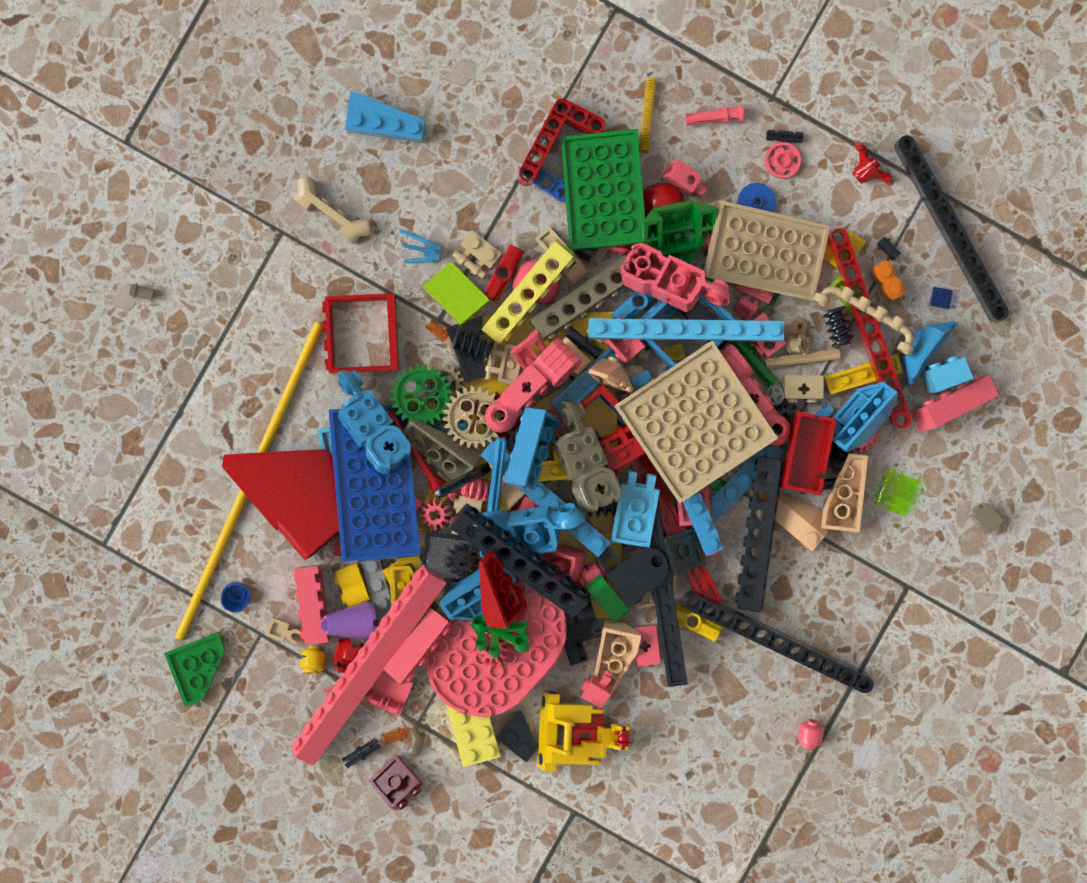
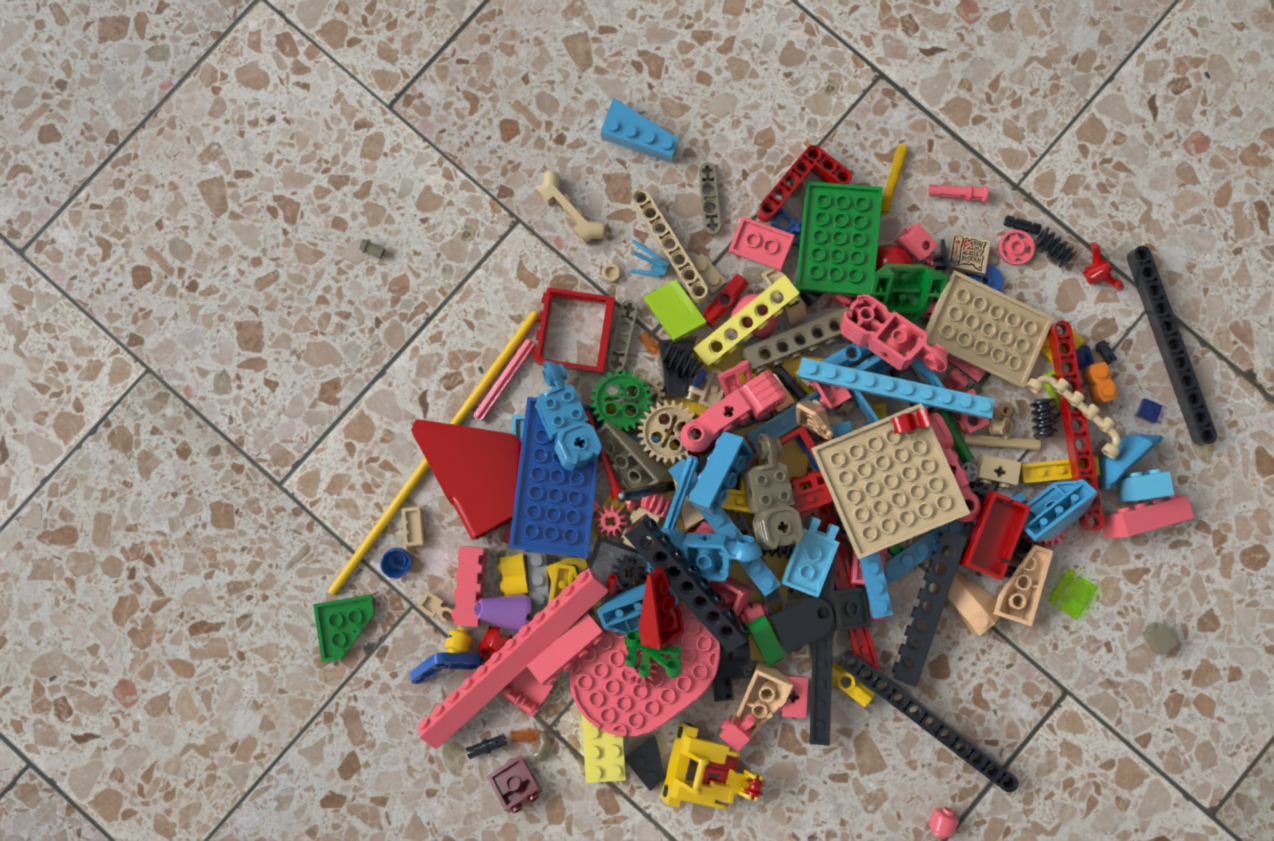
camera: 15 degrees right, 5 degrees down
none -> tan plate [401,506,425,547]
none -> blue beam [410,652,482,684]
none -> coral axle [474,339,535,421]
none -> tan tile [601,263,620,283]
none -> red arm [606,574,620,596]
none -> dark tan beam [608,300,638,373]
none -> tan beam [632,189,709,304]
none -> clear blue tile [690,368,708,390]
none -> dark tan beam [699,162,721,236]
none -> coral tile [728,216,796,272]
none -> red leg [890,408,931,434]
none -> black piece [933,239,952,276]
none -> tan tile [948,233,990,277]
none -> black piece [1034,226,1077,268]
none -> clear blue tile [1075,345,1095,371]

